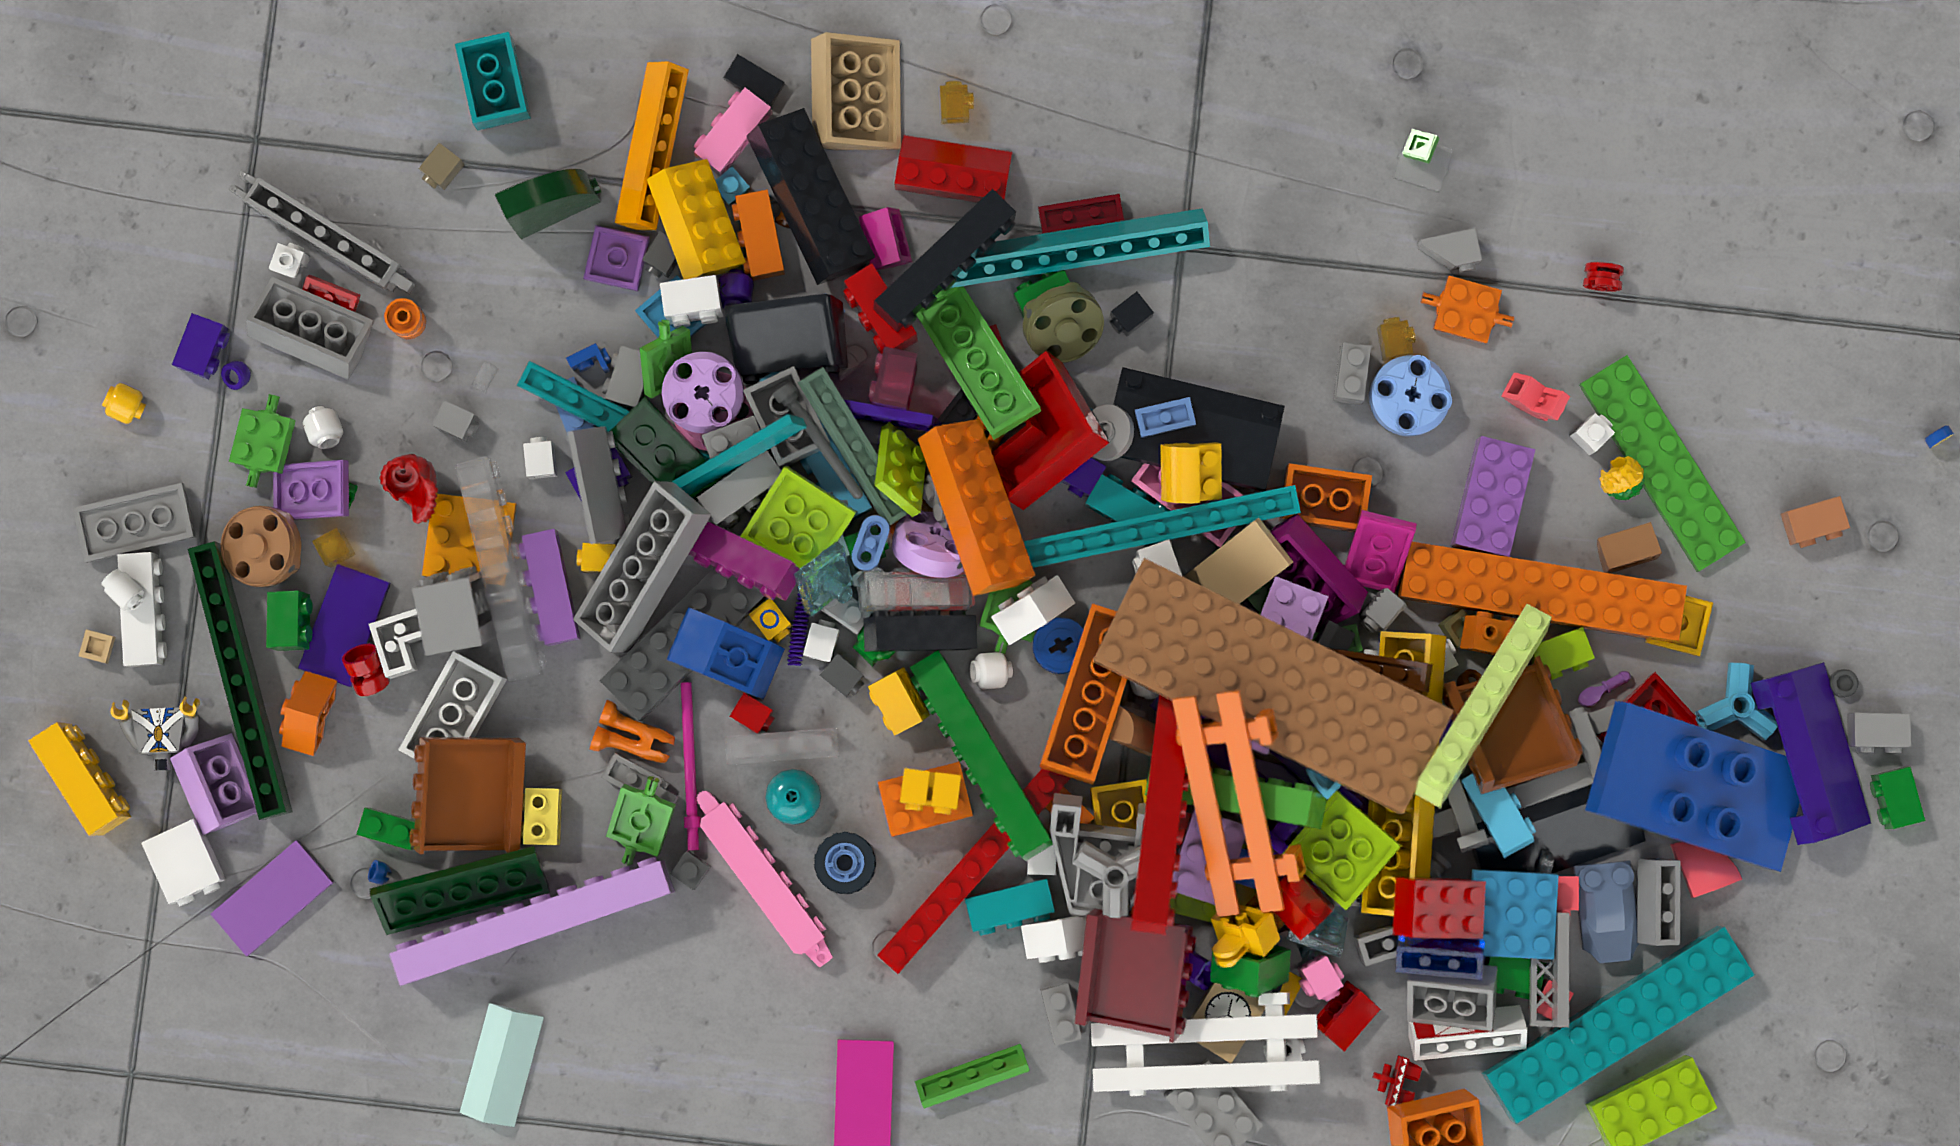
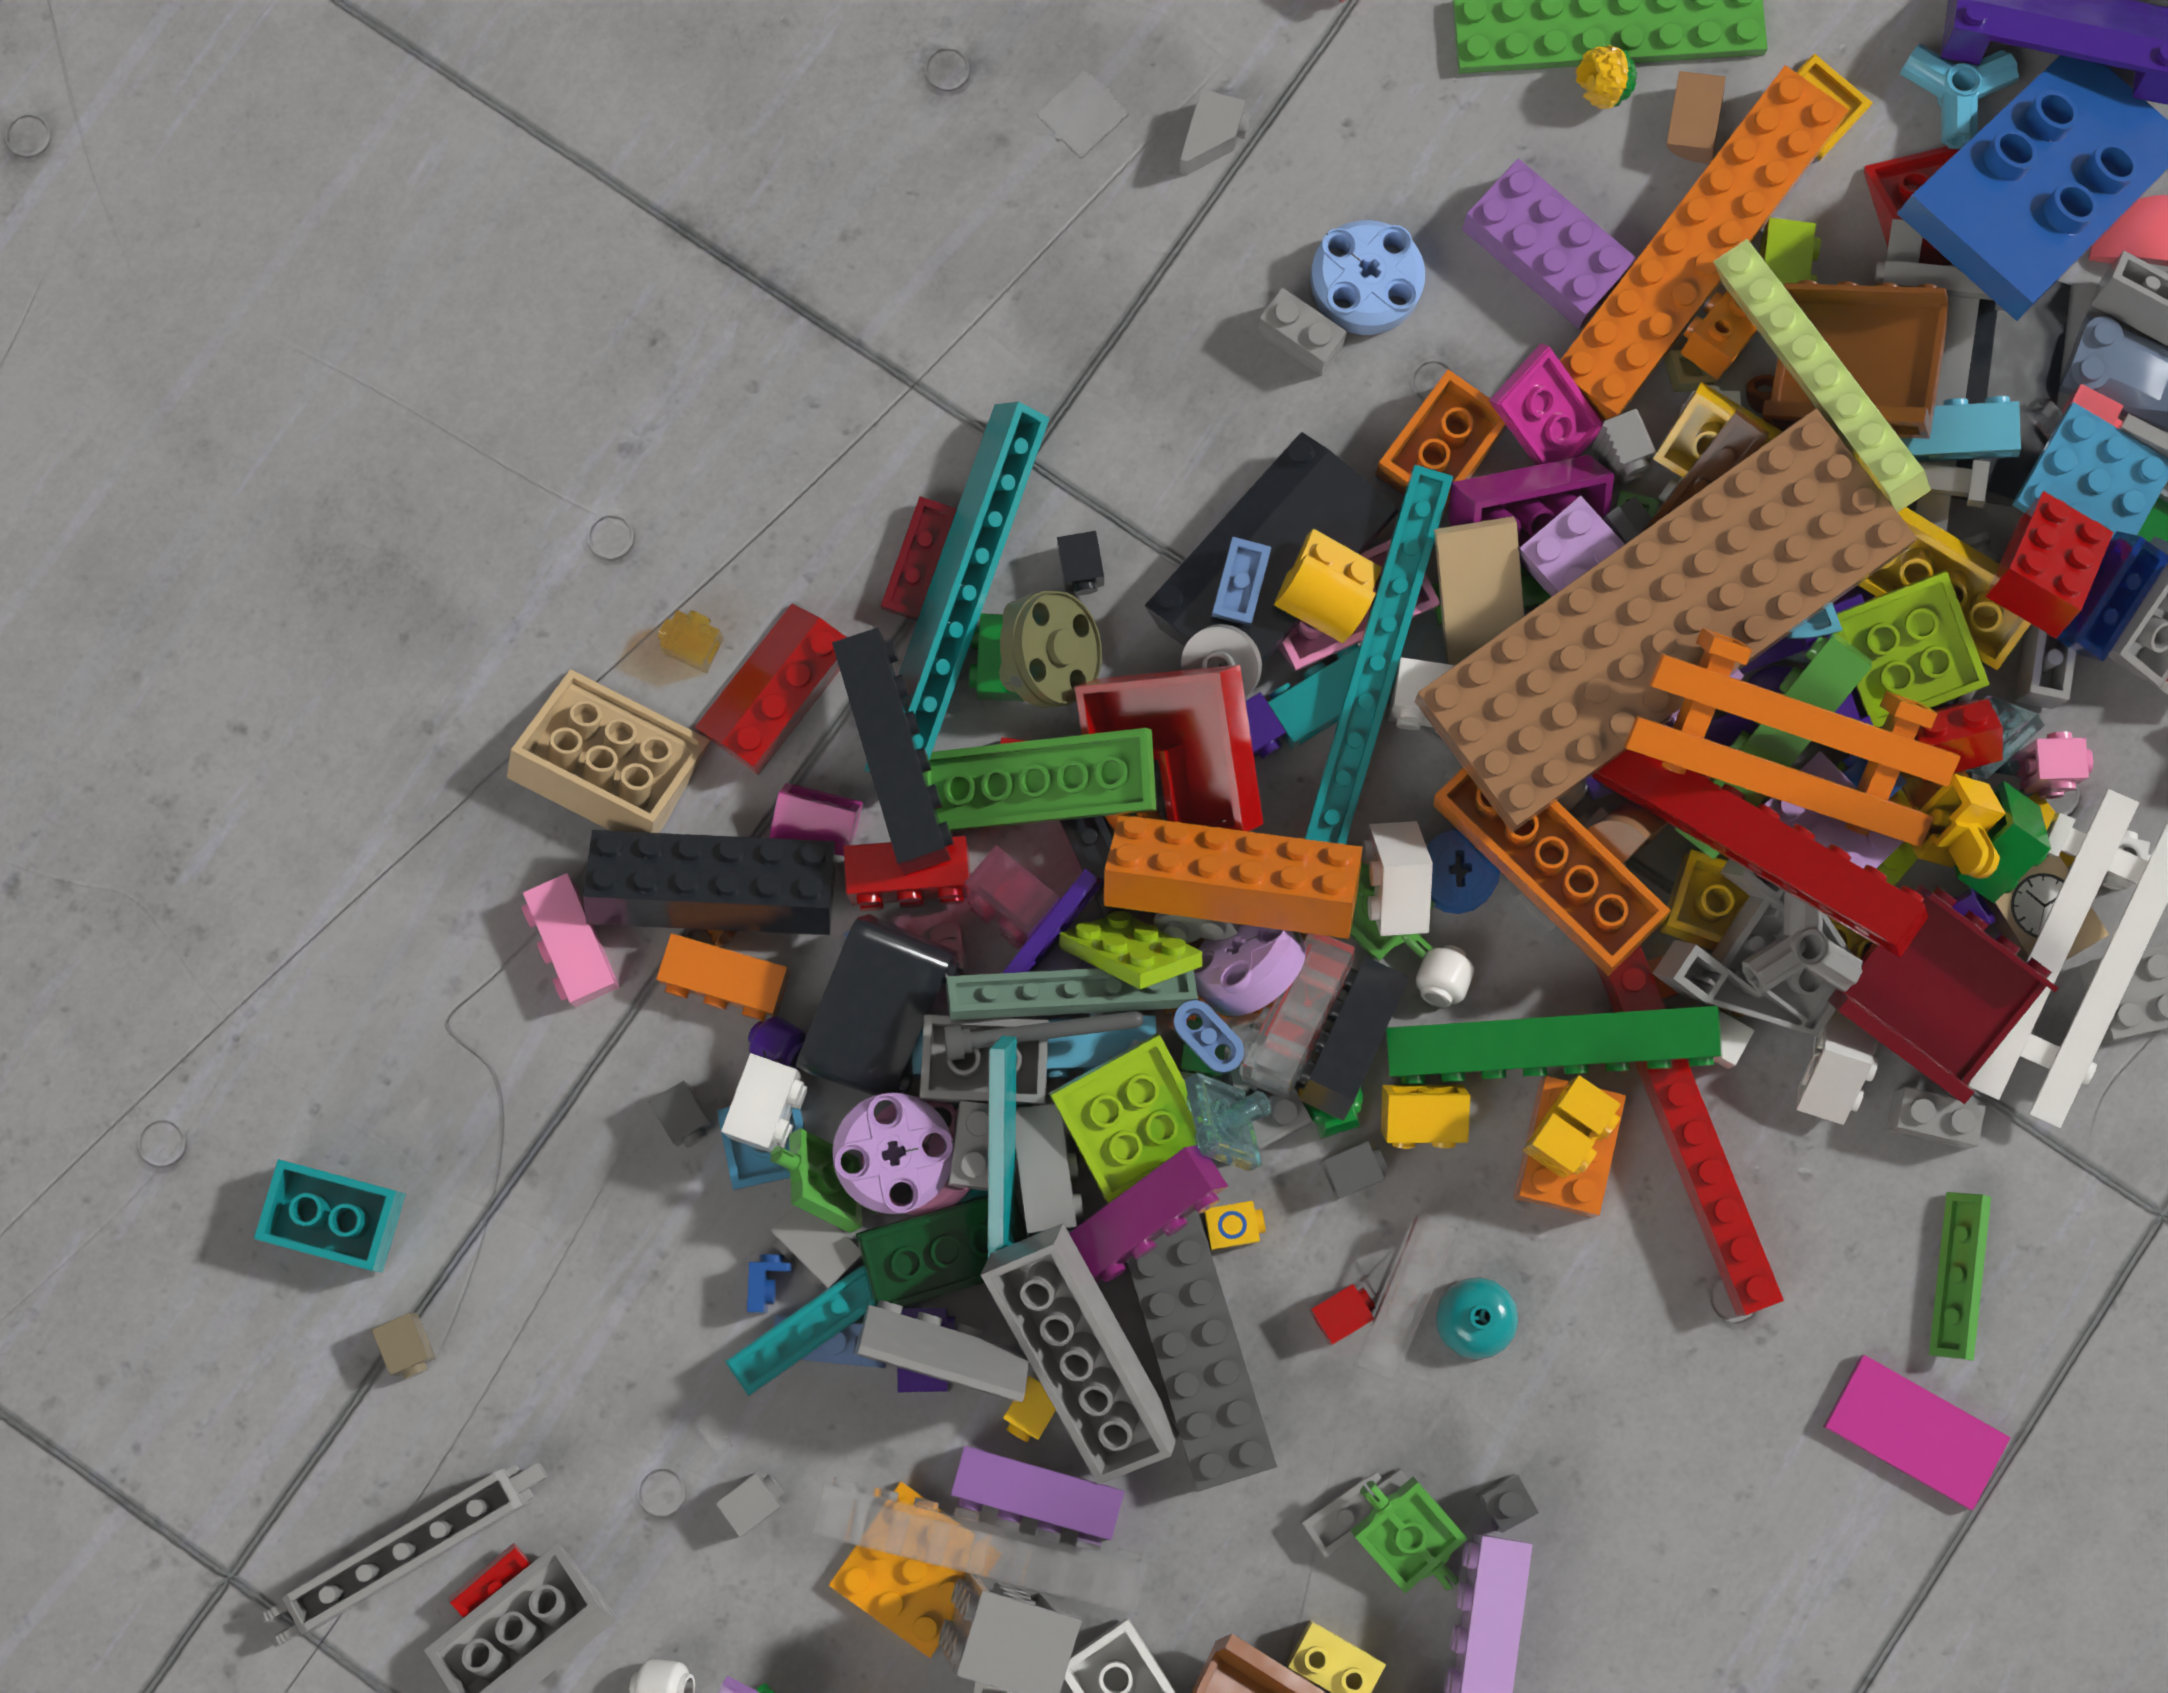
camera: 55 degrees left, 5 degrees down
white bracket [269,243,310,278] -> none
red piece [379,454,439,524] -> none
orange wheel [384,298,426,339] -> none
dark green brick [494,169,602,239] -> none
white brick [523,437,558,479] -> none
medium lavender tile [583,225,650,291] -> none
orange piece [589,700,675,763] -> none
light orange brick [615,61,689,230] -> none
yellow brick [646,159,746,279] -> none
blue slope [667,607,785,700] -> none
dark pink bar [681,682,701,851] -> none
bright pink hinge [696,790,833,968] -> none
medium azure plate [715,167,750,207] -> none
black tile [723,54,785,107] -> none
dark purple piece [787,577,815,666] -> none
white brick [803,619,840,663] -> none
black wheel [814,832,876,894] -> none
teal brick [965,879,1055,936] -> none
red brick [1317,980,1381,1052] -> none
clear yellow brick [1377,317,1415,361] -> none
tile [1402,129,1439,164] -> none
orange plate [1420,276,1514,344] -> none
coral brick [1501,372,1570,421] -> none
white brick [1570,413,1615,456] -> none
medium lavender piece [1578,671,1631,707] -> none

